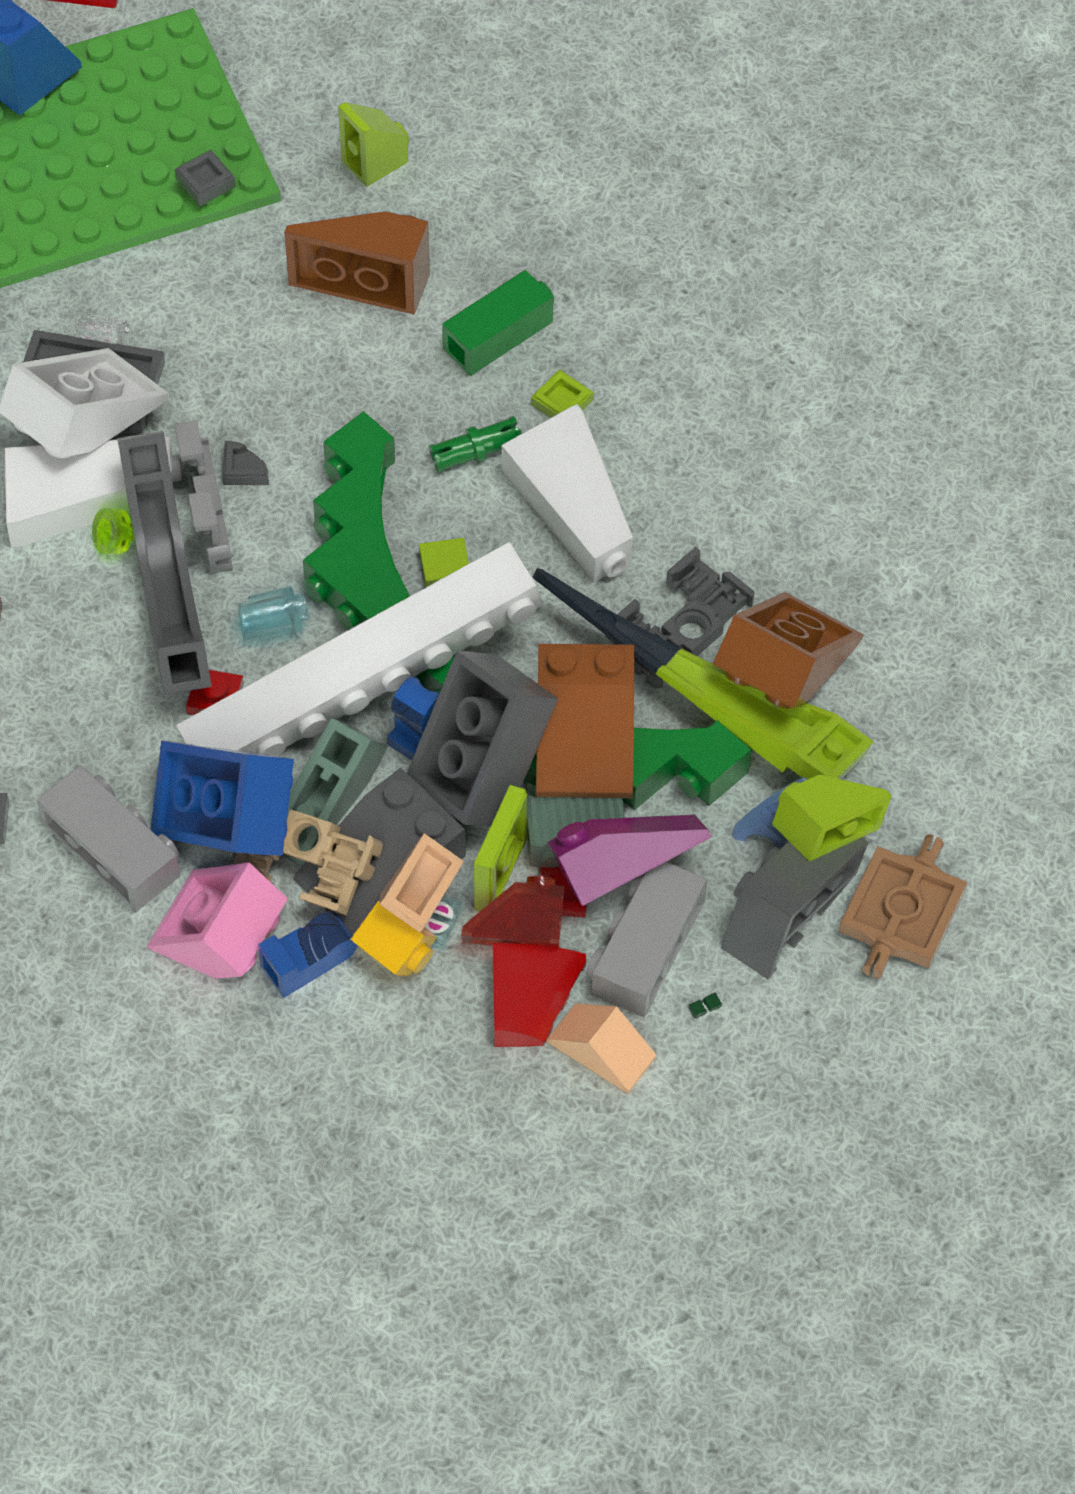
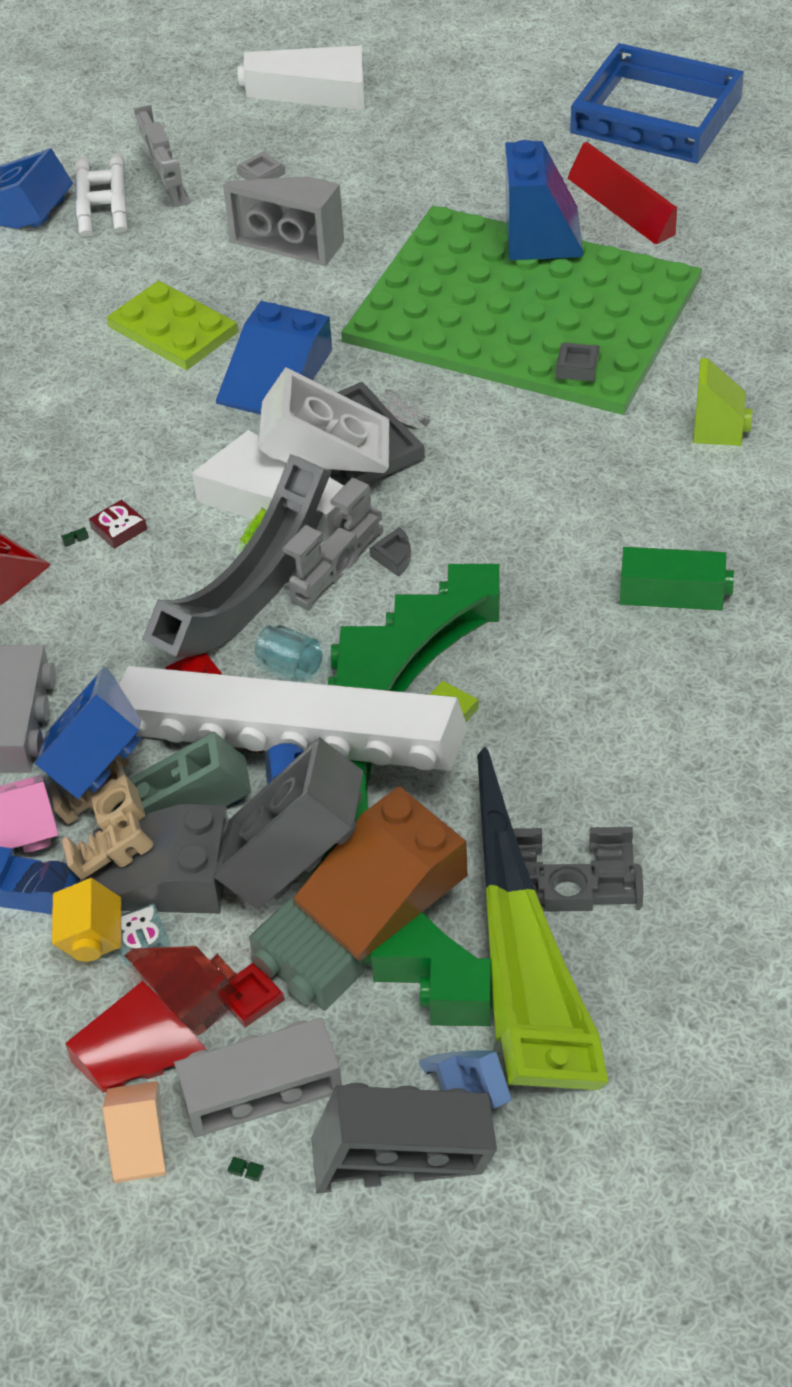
camera: 50 degrees right, 10 degrees down
dark orange slope [284,211,430,315] -> none
light nougat slope [379,833,464,932] -> none
green pin [428,416,522,473] -> none
lime tile [474,785,527,915] -> none
white slope [502,404,633,582] -> none
lime tile [531,369,594,418] -> none
slope [547,814,712,906] -> none
dark orange slope [713,592,864,709] -> none
lime slope [772,774,892,862] -> none
medium nougat plate [839,834,967,979] -> none

